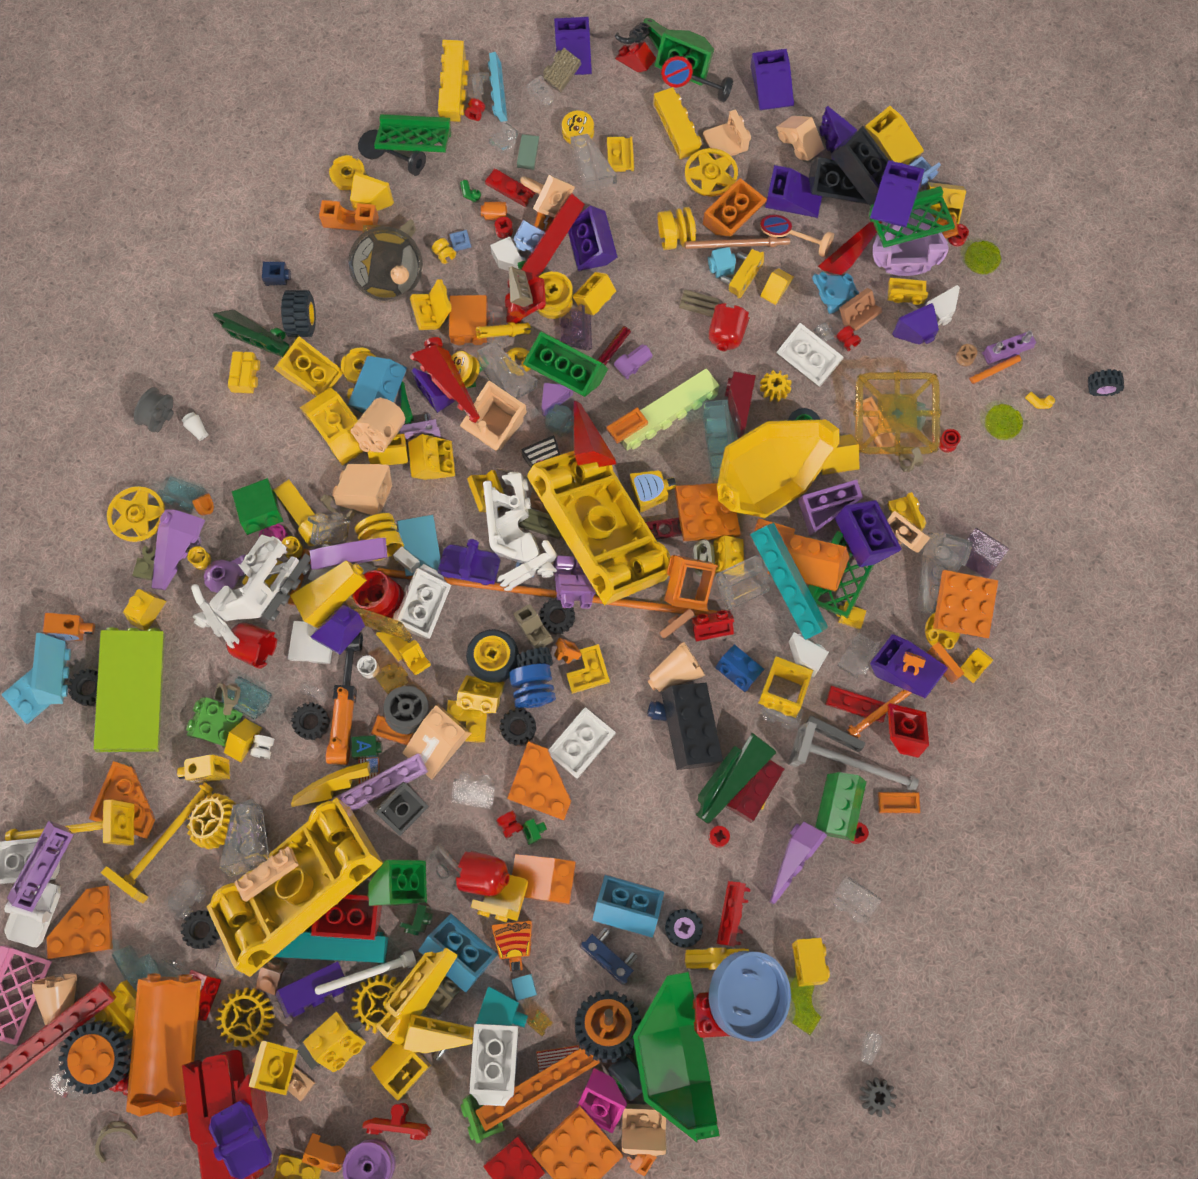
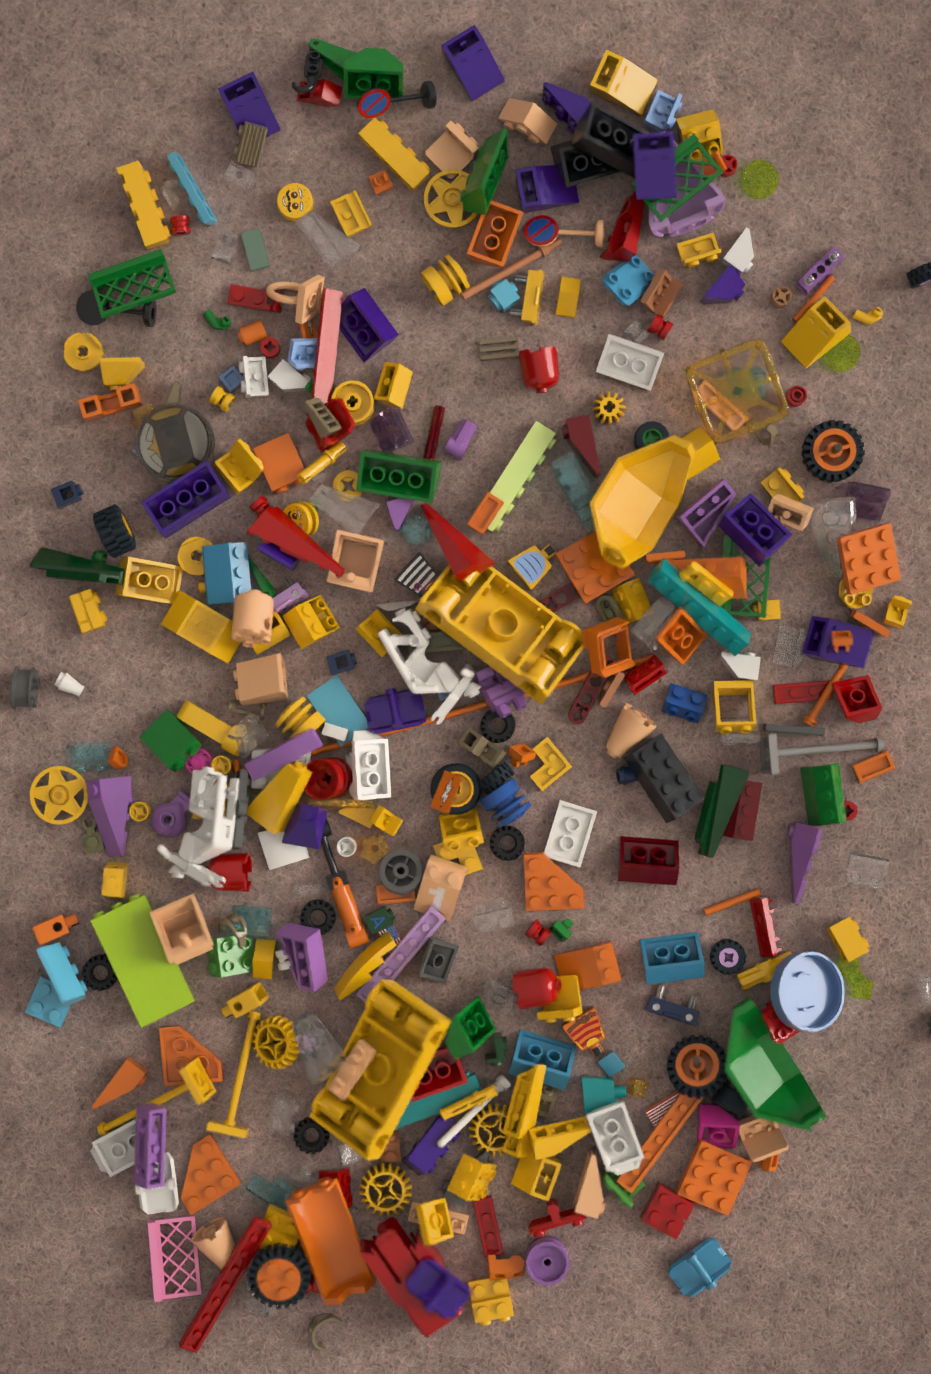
camera: 20 degrees left, 15 degrees up
light nougat plate [390,265,409,284] -> none
red wheel [709,826,730,848] -> none
none -> orange slope [91,1057,148,1109]
none -> dark purple slope [141,461,231,539]
none -> light nougat piece [149,893,214,965]
none -> white bracket [239,356,269,398]
none -> medium lavender wedge [275,923,328,992]
none -> dark blue brick [326,650,357,676]
none -> orange tile [368,169,394,196]
none -> orange slope [430,770,463,814]
none -> yellow pin [440,1084,498,1121]
none -> green slope [460,129,509,215]
none -> red tile [473,1195,504,1258]
none -> dark red beam [568,654,614,724]
none -> light nougat slope [573,1147,605,1219]
none -> dark red slope [618,836,679,885]
none -> orange slope [655,607,707,665]
none -> yellow plate [679,562,734,607]
none -> orange bar [704,888,761,916]
none -> yellow slope [781,296,851,369]
none -> wheel [801,420,865,482]

